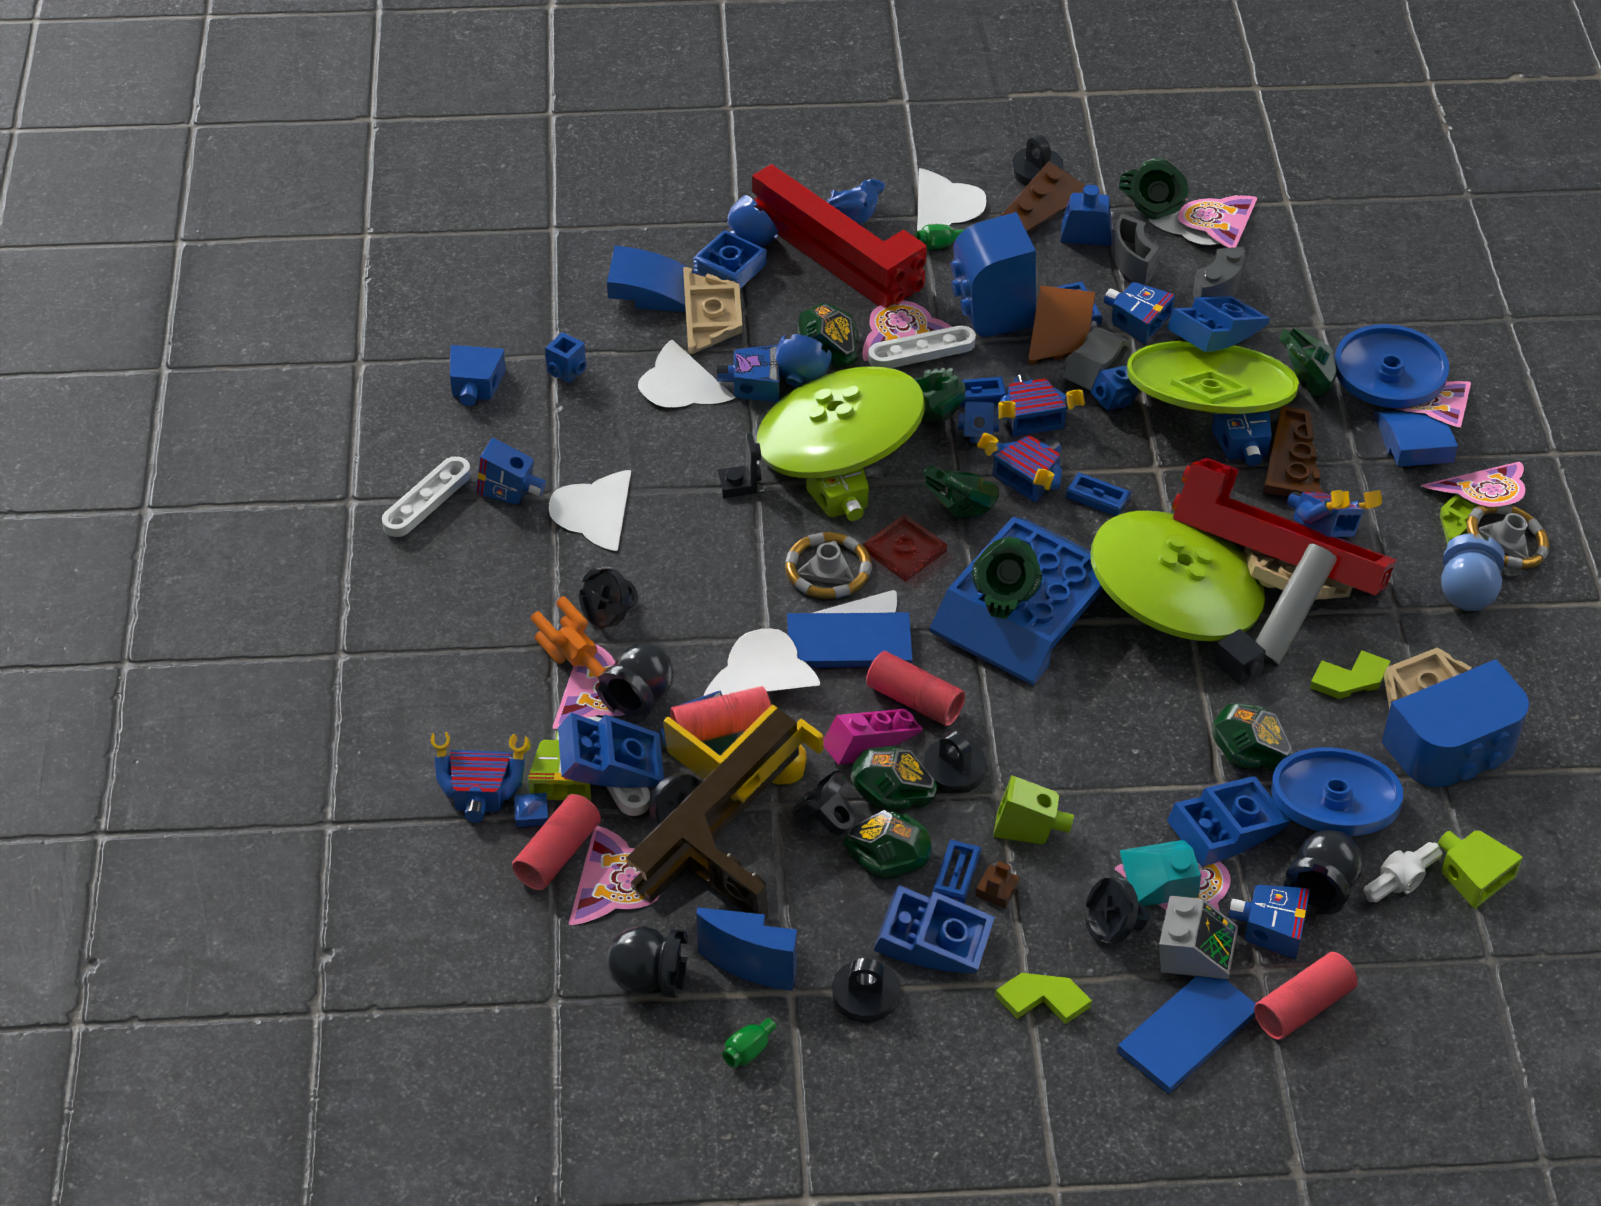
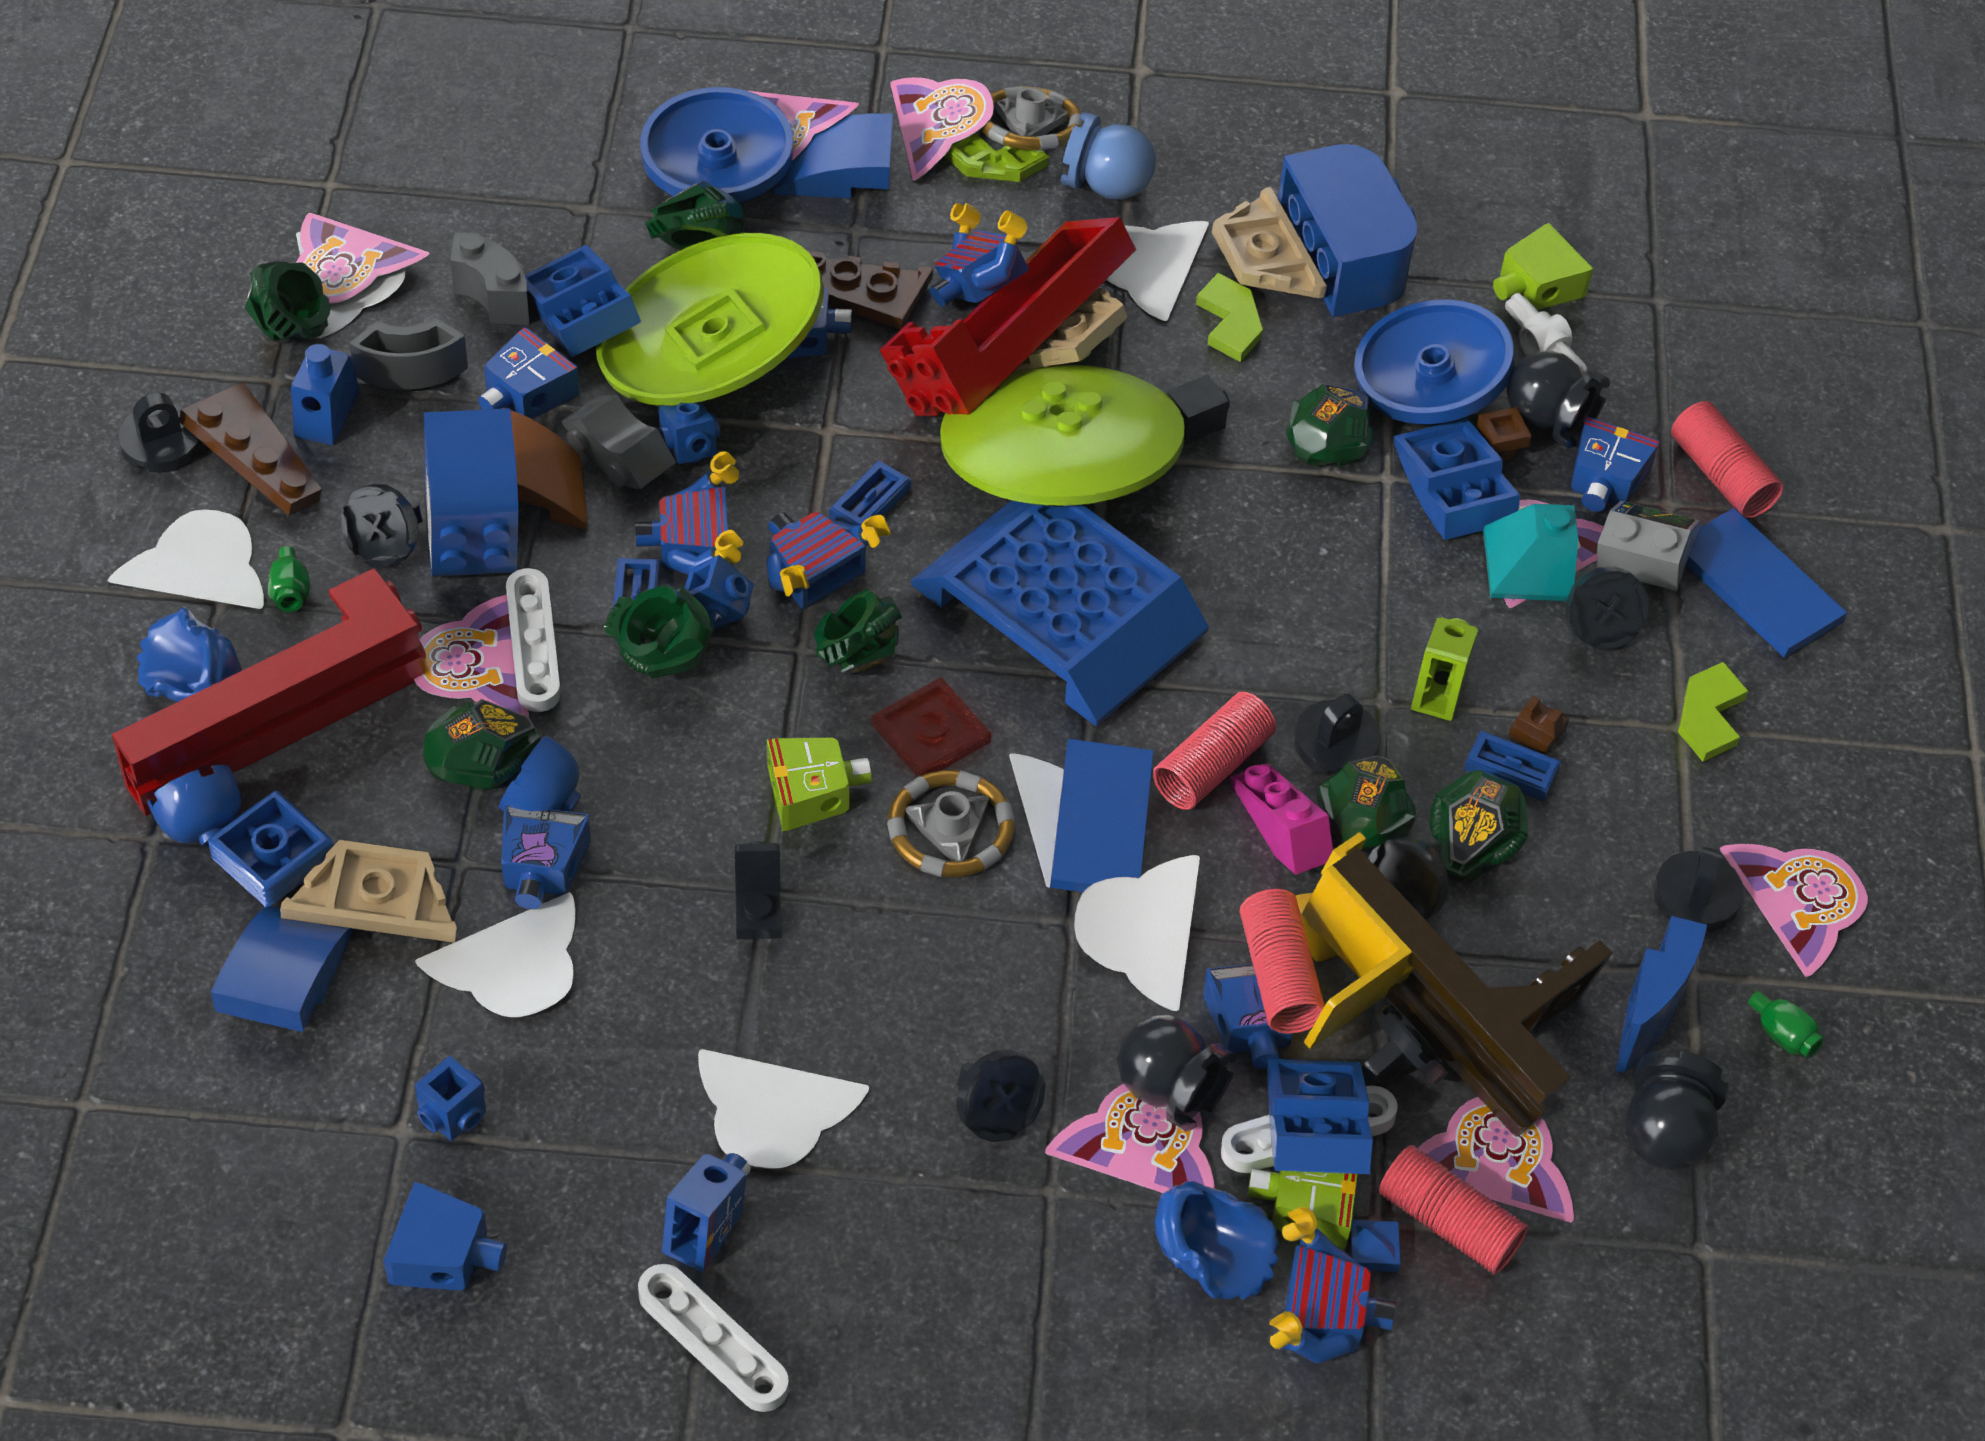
camera: 85 degrees left, 5 degrees up
orange plant [531,596,605,680] -> none
lime dish [757,367,925,478] -> none
blue slope [873,885,995,973] -> none
dark green helmet [972,536,1043,619] -> none
light grey brick [1255,544,1337,666] -> none
none -> white sticker [1106,221,1209,321]
none -> blue piece [1154,1181,1279,1300]
none -> reddish brown tile [1477,407,1531,461]
none -> sticker [1720,844,1868,977]

